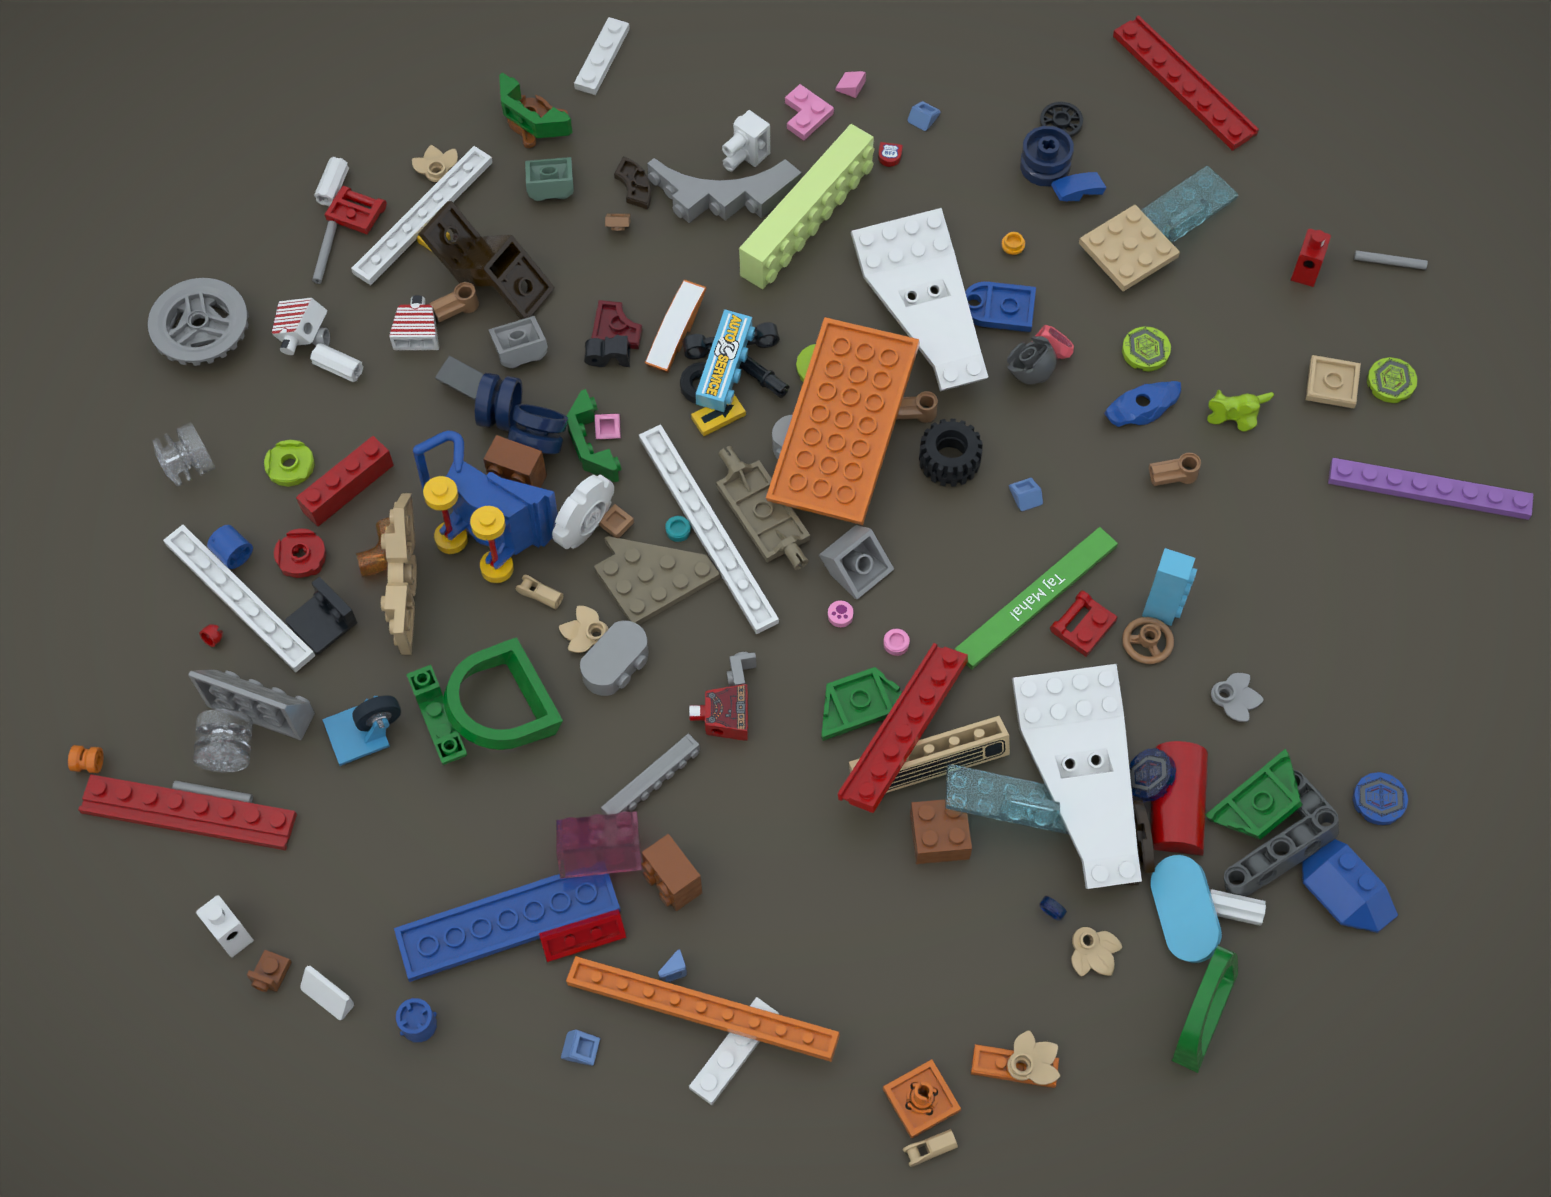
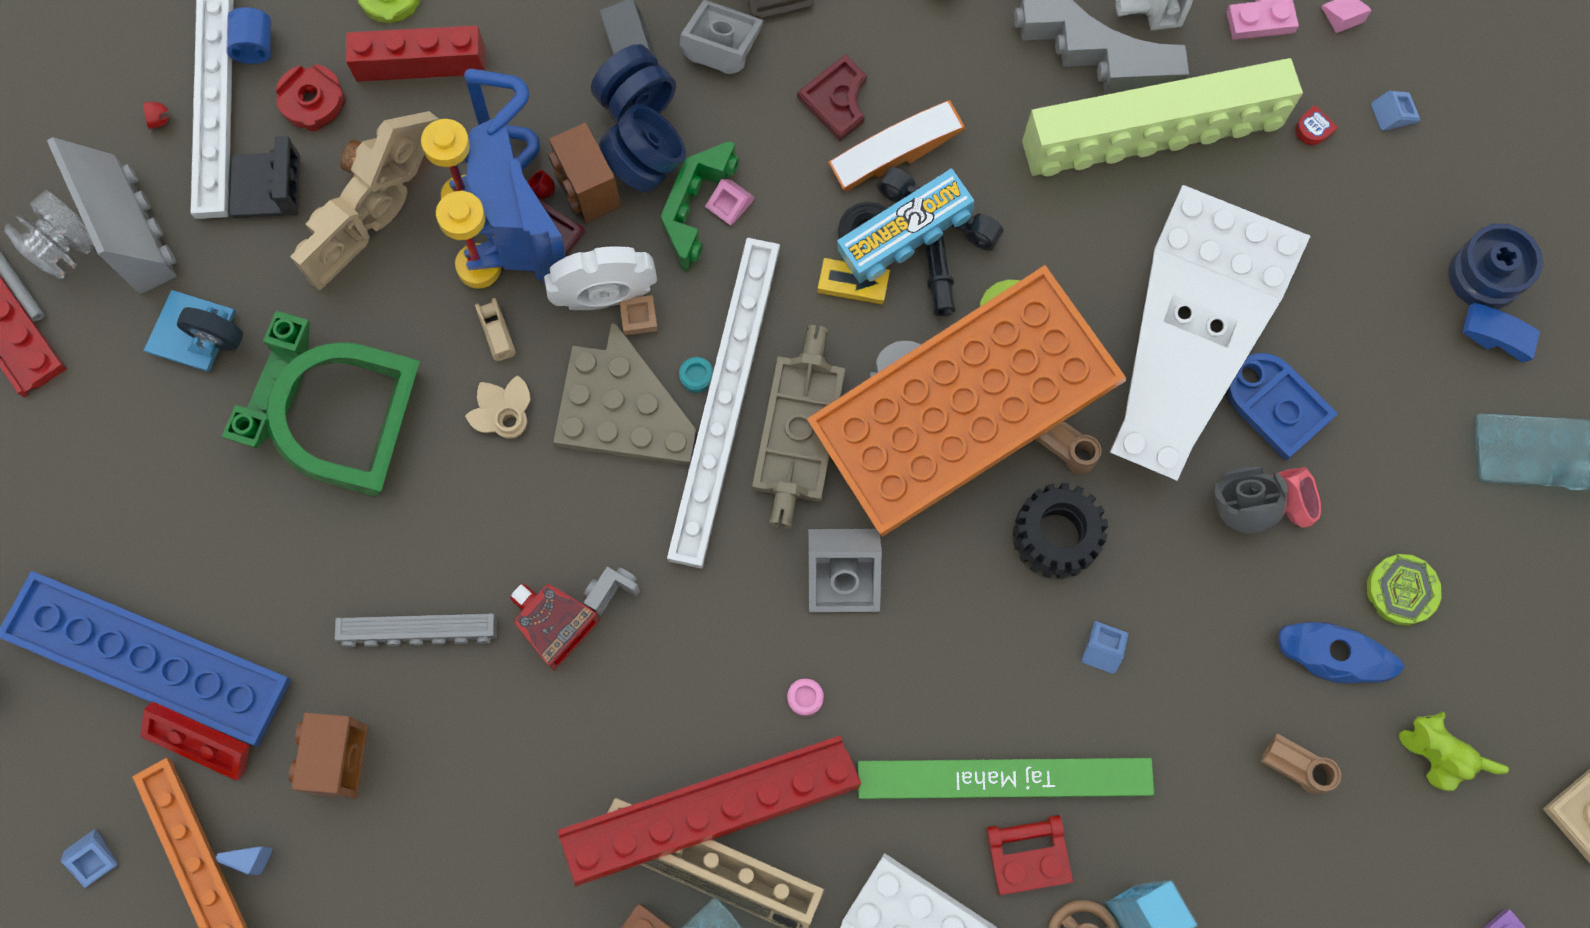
camera: 40 degrees right, 10 degrees up
clear pink brick [556,811,642,879] -> none
light grey brick [580,621,649,696] -> none
black leg [584,335,631,367] -> none
green wing [821,667,902,741] -> none
bright pink tile [828,601,853,628] -> none
light orange plate [1001,232,1025,255] -> none
black wheel [1040,102,1083,137] -> none
tan plate [1079,205,1180,292] -> none

